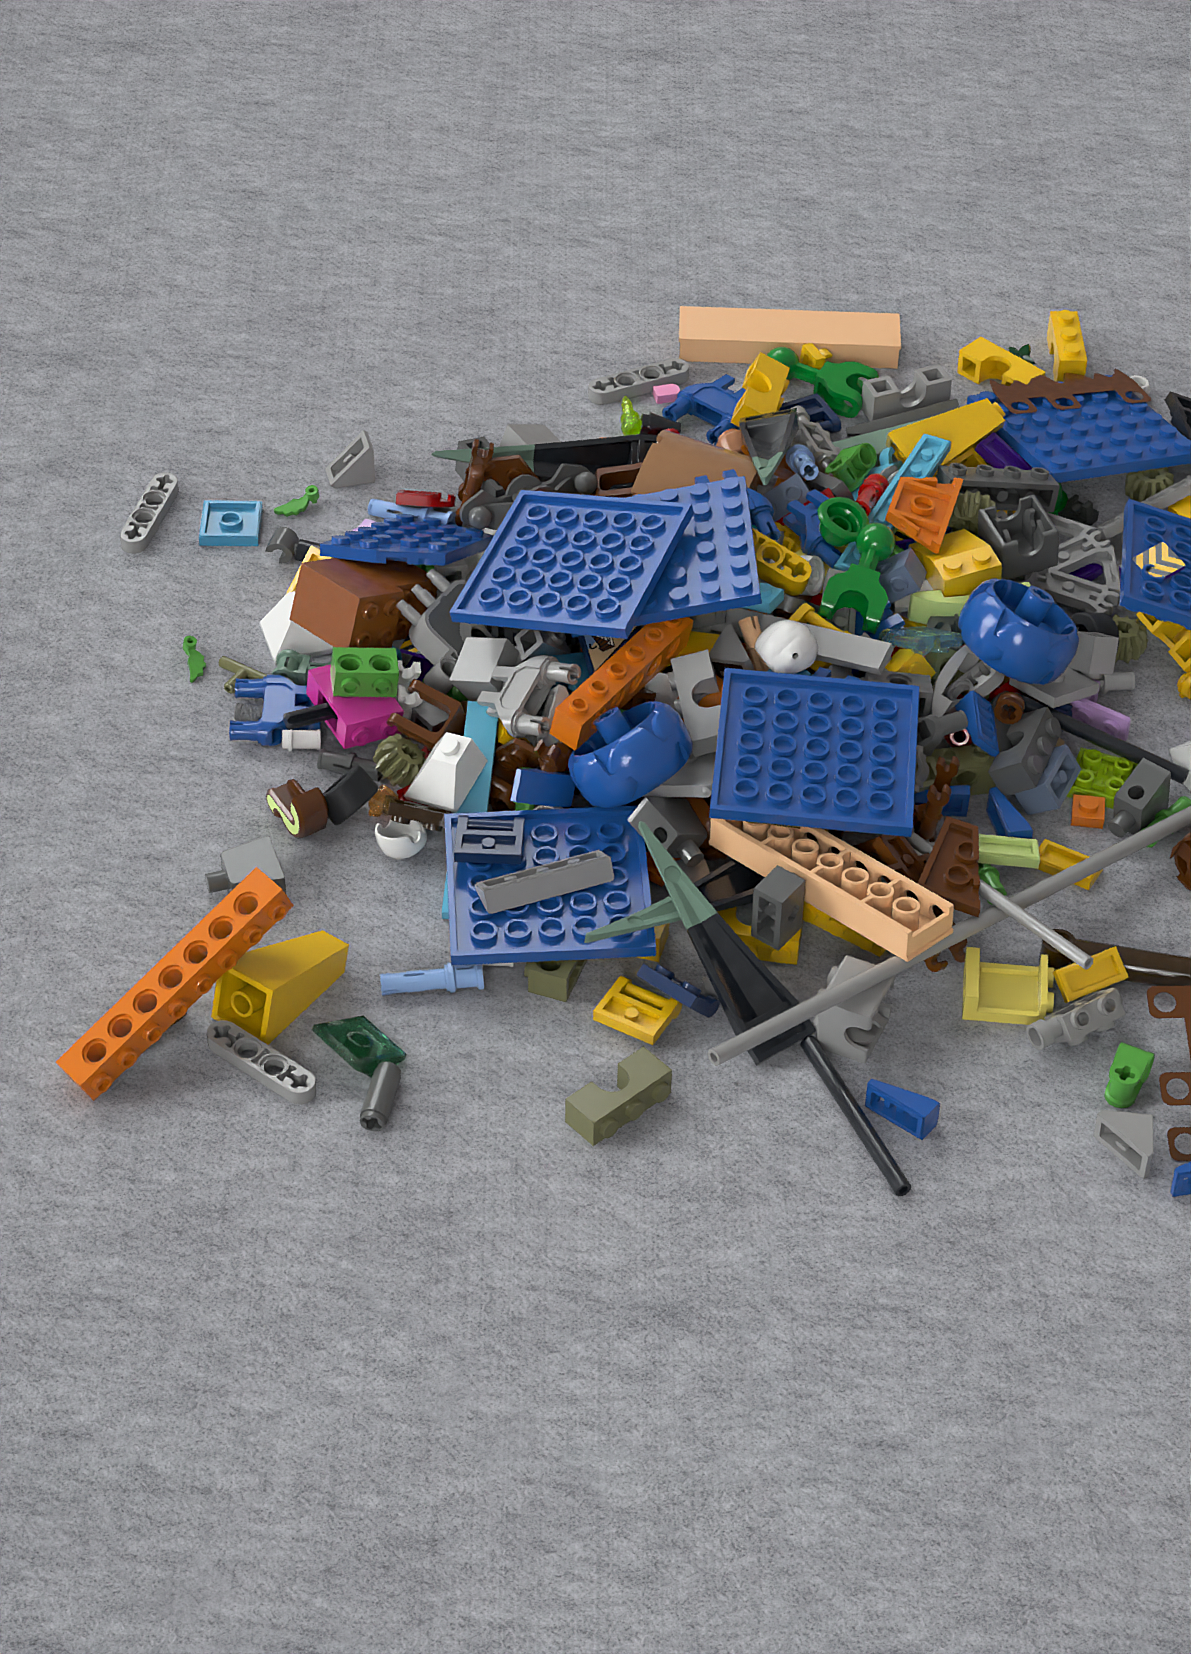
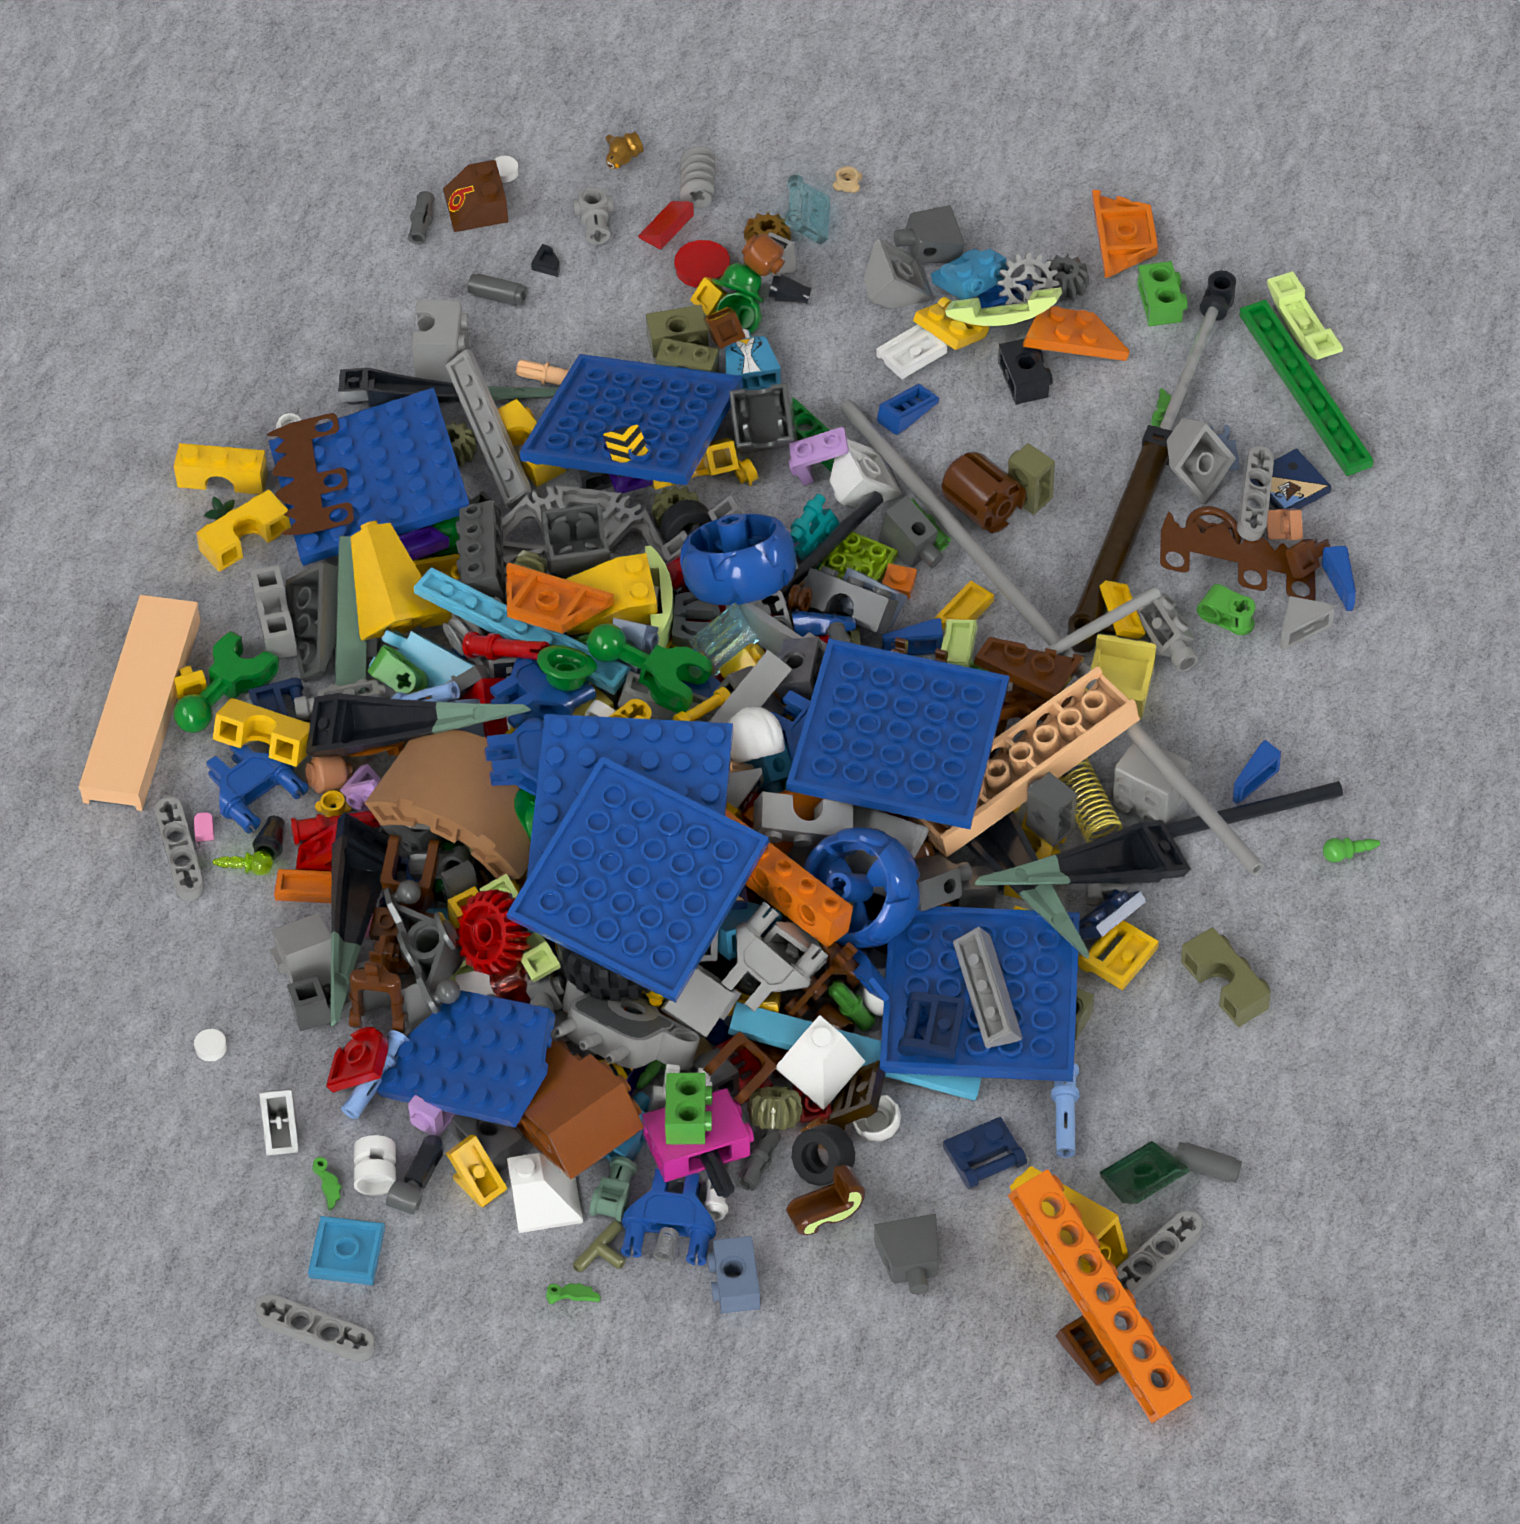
camera: 80 degrees left, 10 degrees up
none -> white tile [194,1029,227,1061]
none -> white wheel [354,1135,396,1196]
none -> sand blue brick [707,1236,760,1314]
none -> teal plate [790,494,840,570]
none -> dark blue plate [943,1116,1027,1189]
none -> light yellow piece [1058,757,1123,843]
none -> bright green bar [1323,837,1381,863]

